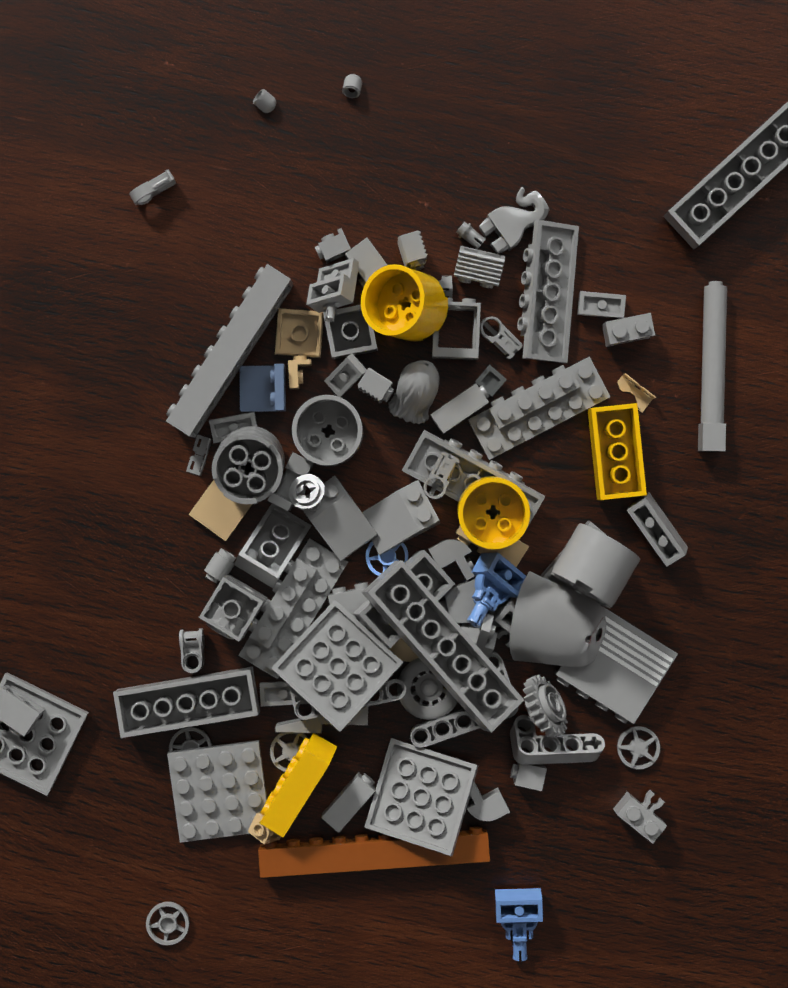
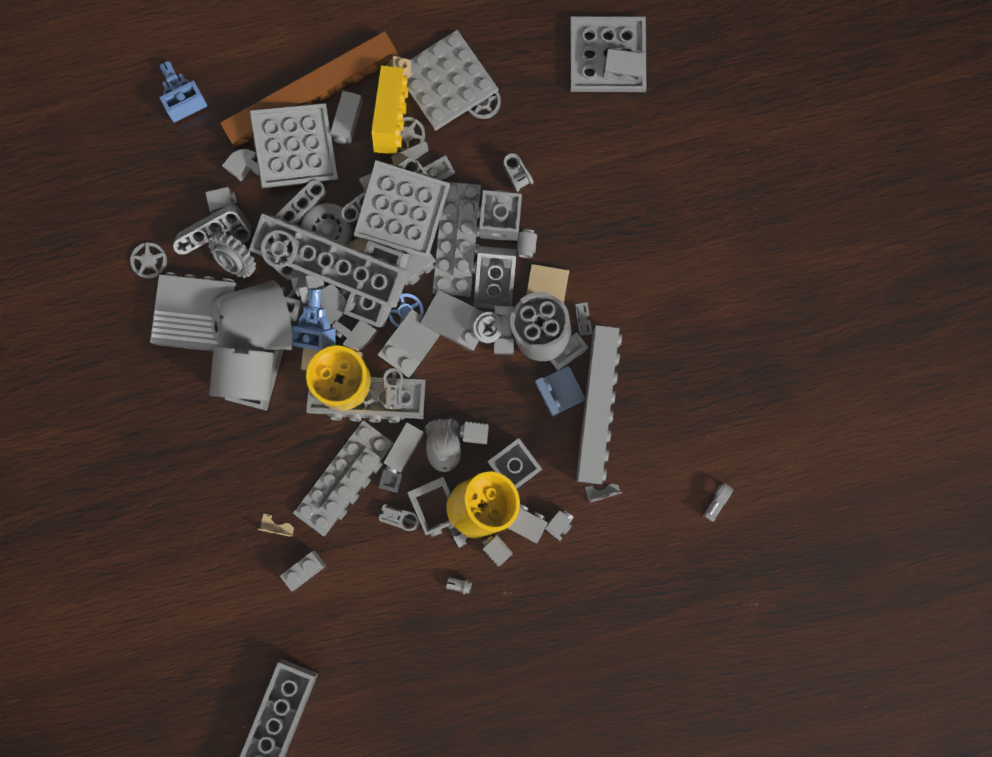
camera: 155 degrees right, 5 degrees down
light grey brick [113,667,260,738] -> none
light grey piece [253,89,276,113] -> none
tan tile [275,308,324,358] -> none
tan bracket [288,356,312,390] -> none
light grey brick [292,395,363,466] -> none
light grey plate [306,258,359,322] -> none
light grey plate [324,354,367,397] -> none
light grey piece [342,74,362,98] -> none
light grey brick [454,246,505,288] -> none
light grey hips [478,187,550,254] -> none
light grey plate [517,220,579,363] -> none
light grey plate [577,291,626,319] -> none
yellow brick [588,403,647,500] -> none
light grey brick [613,790,667,843] -> none
light grey brick [627,492,688,567] -> none
light grey brick [698,281,727,452] -> none
none -> light grey wheel [261,230,297,268]
none -> light grey piece [585,483,622,503]

